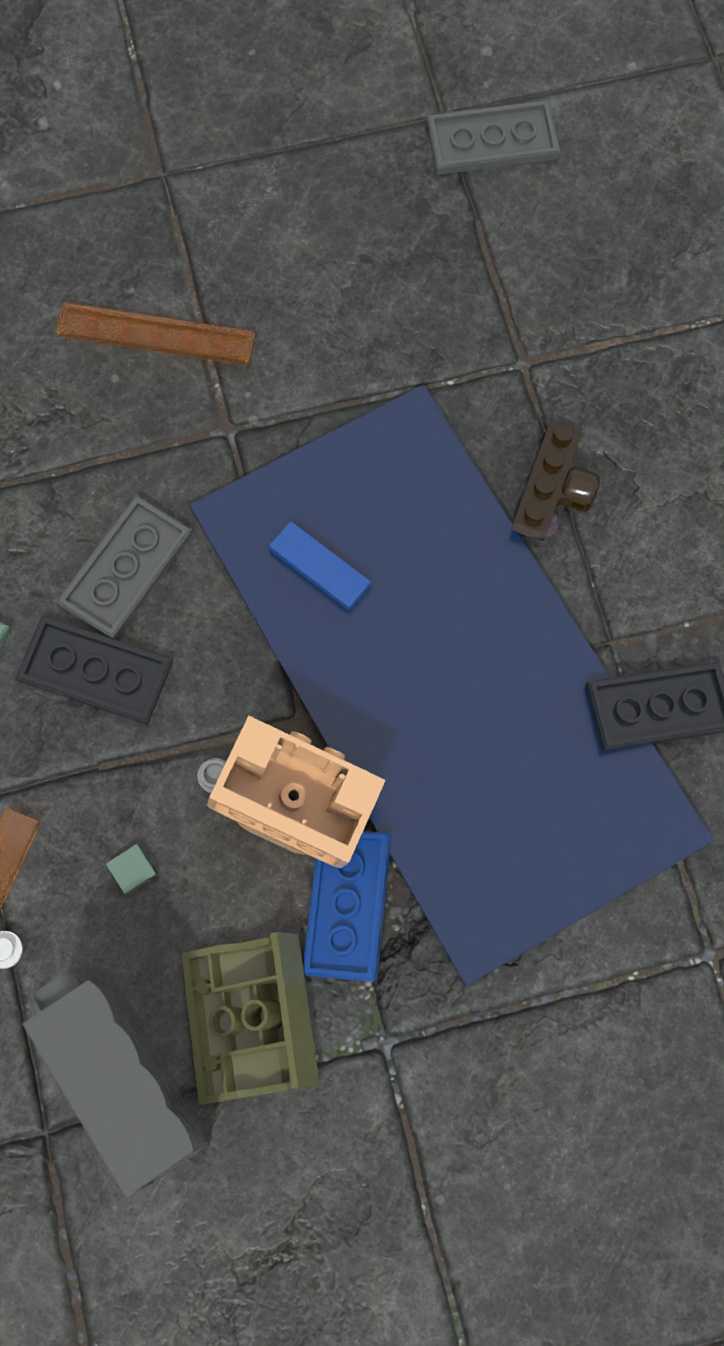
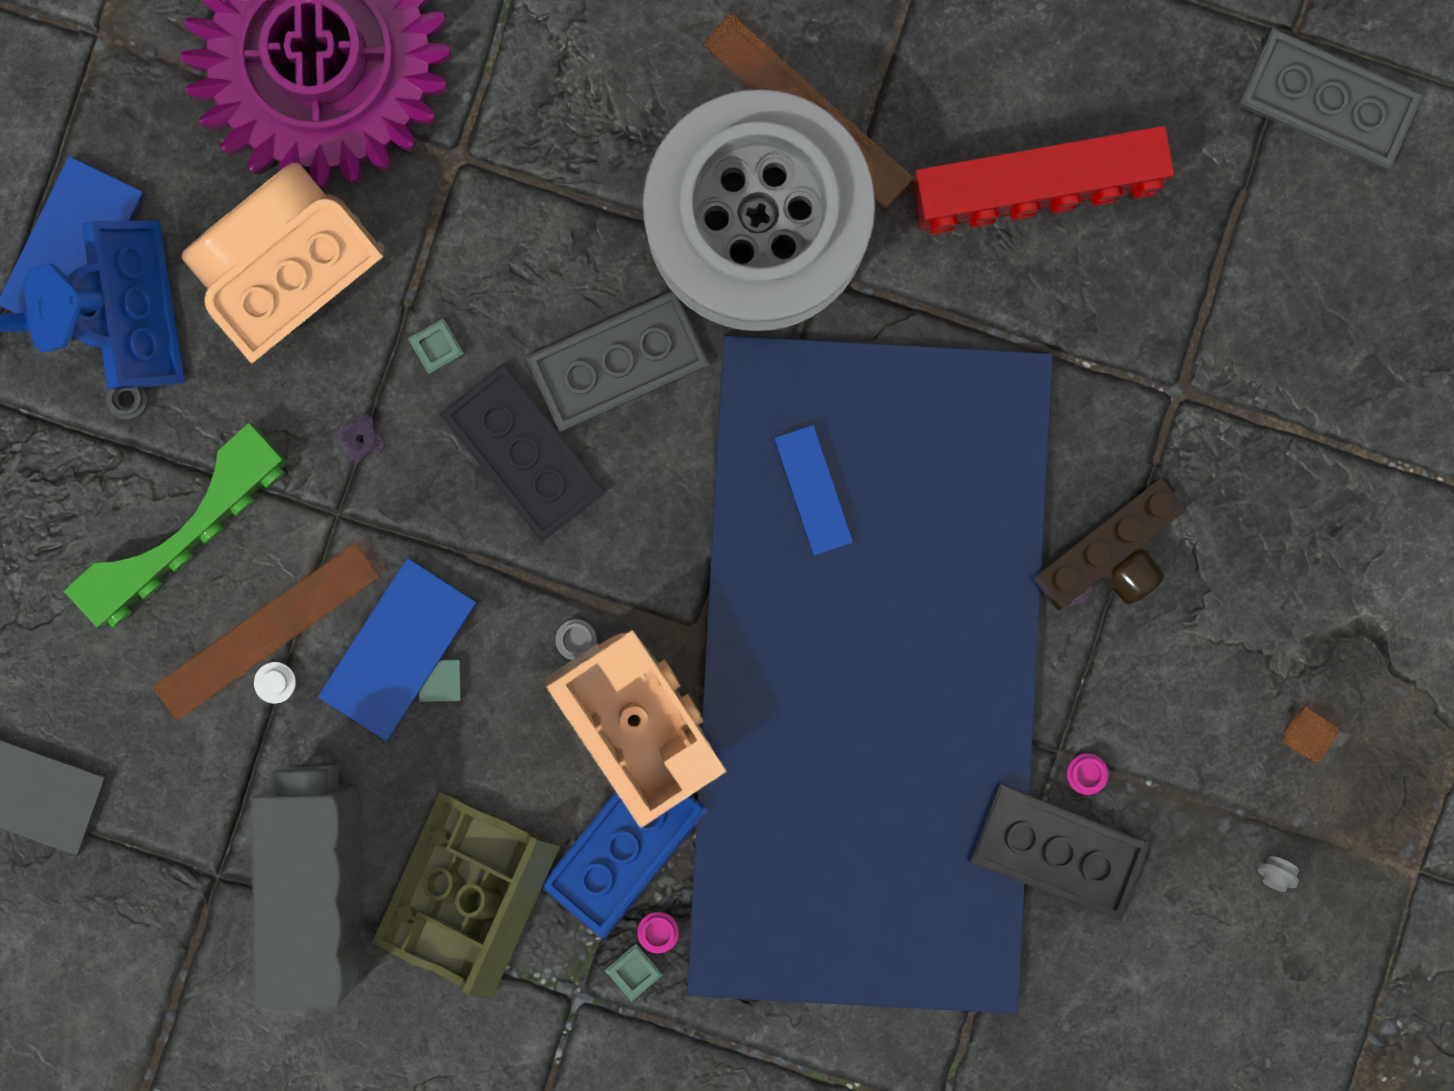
camera: 30 degrees right, 15 degrees up
none -> blue tile [318,558,478,742]
none -> sand green tile [605,942,663,1002]
none -> dark pink plate [637,911,679,953]
none -> light grey wheel [643,90,875,332]
none -> red brick [911,126,1174,235]
none -> dark pink plate [1066,753,1108,795]

